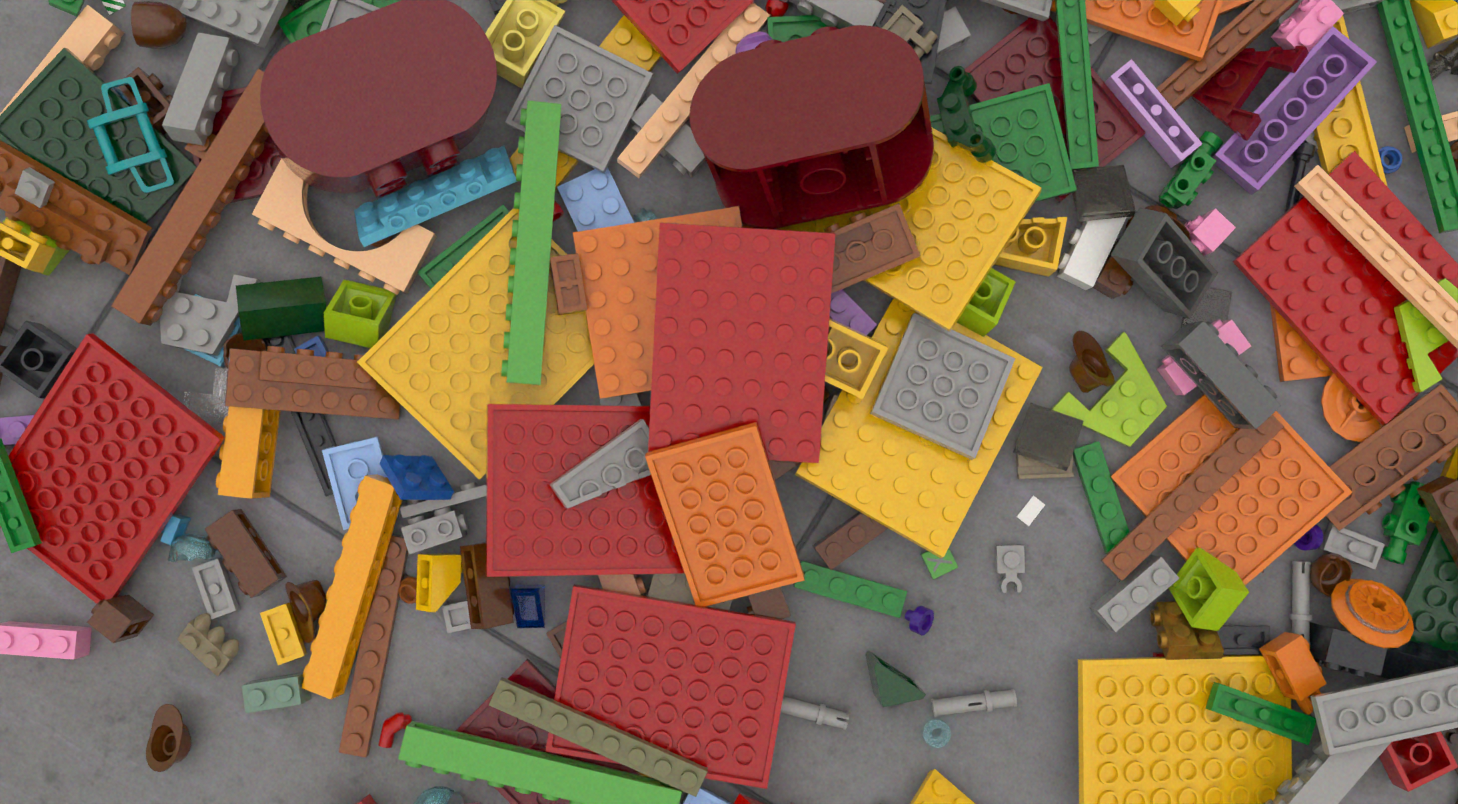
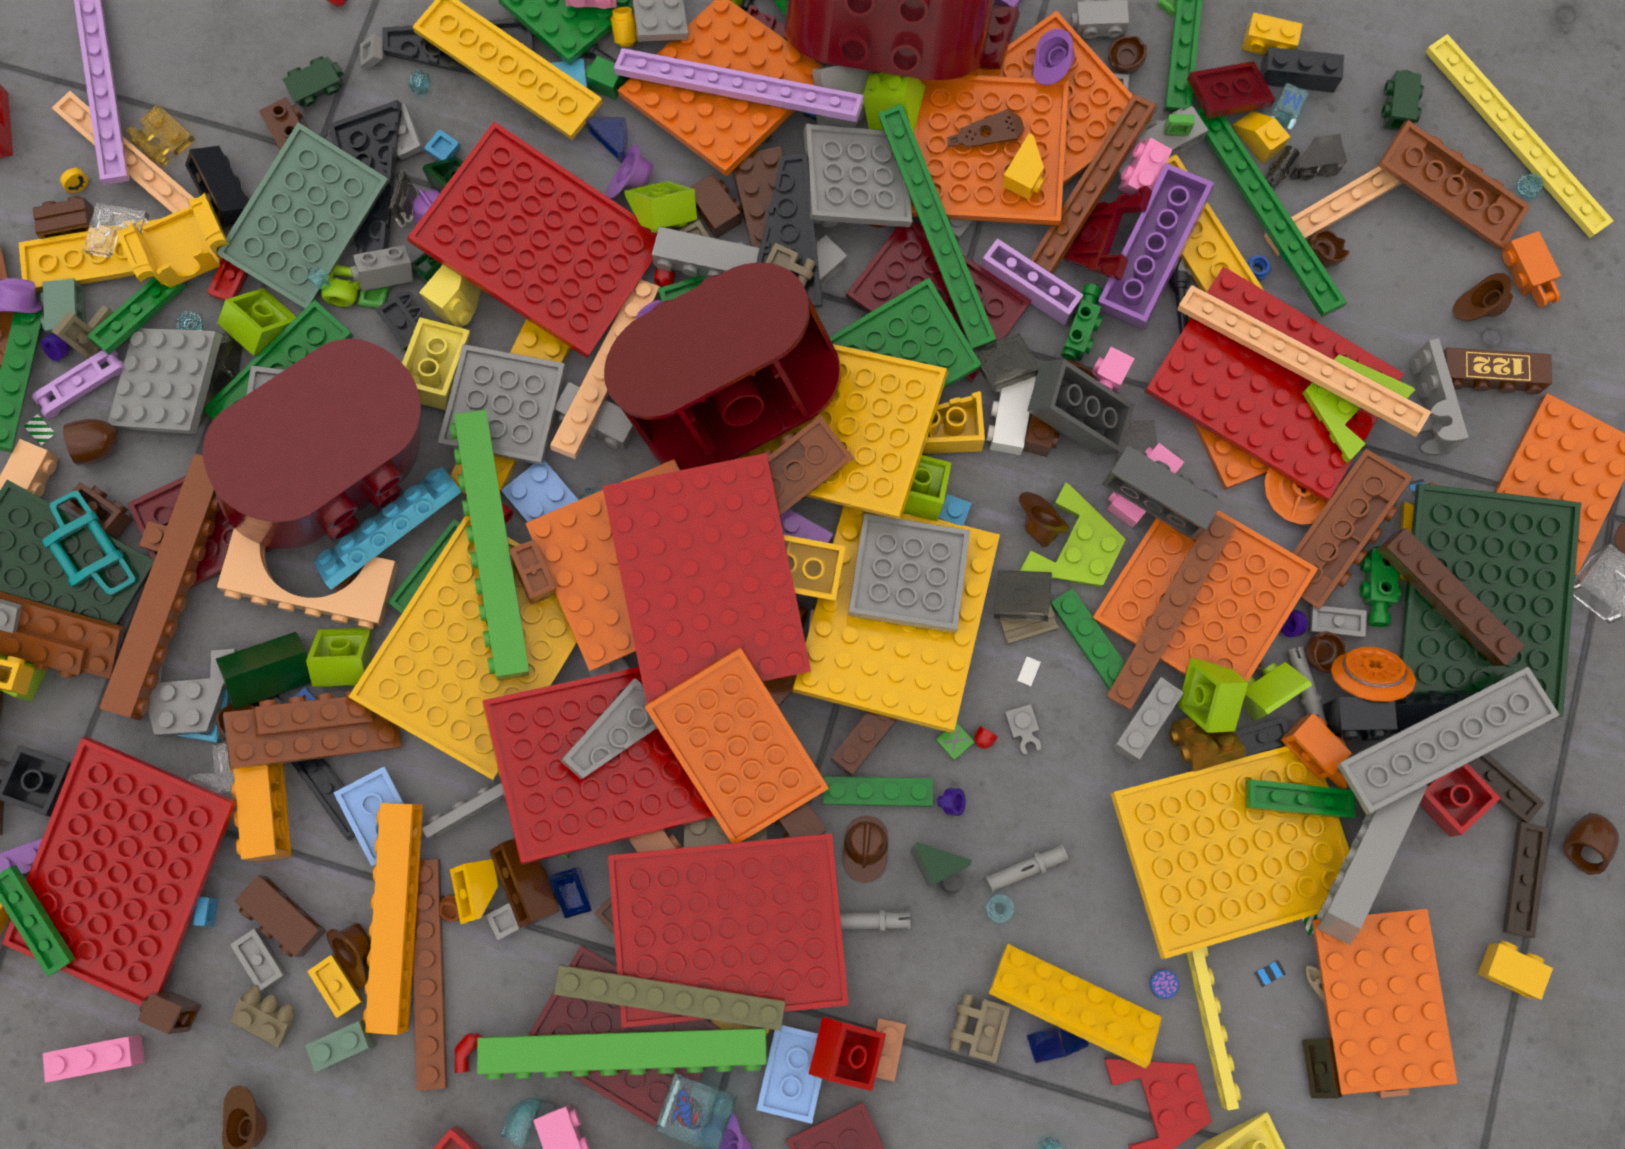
camera: 10 degrees left, 10 degrees down
light grey brick [162,33,239,146] -> none
clear light blue hair [168,533,216,562] -> none
blue plate [379,454,454,500] -> none
light grey brick [401,506,469,554] -> none
dark green plate [937,66,996,163] -> none
none -> reddish brown piece [843,816,889,883]
none -> dark azure plate [938,494,972,526]
none -> red hinge [974,726,998,749]
none -> lime slope [1242,662,1312,722]

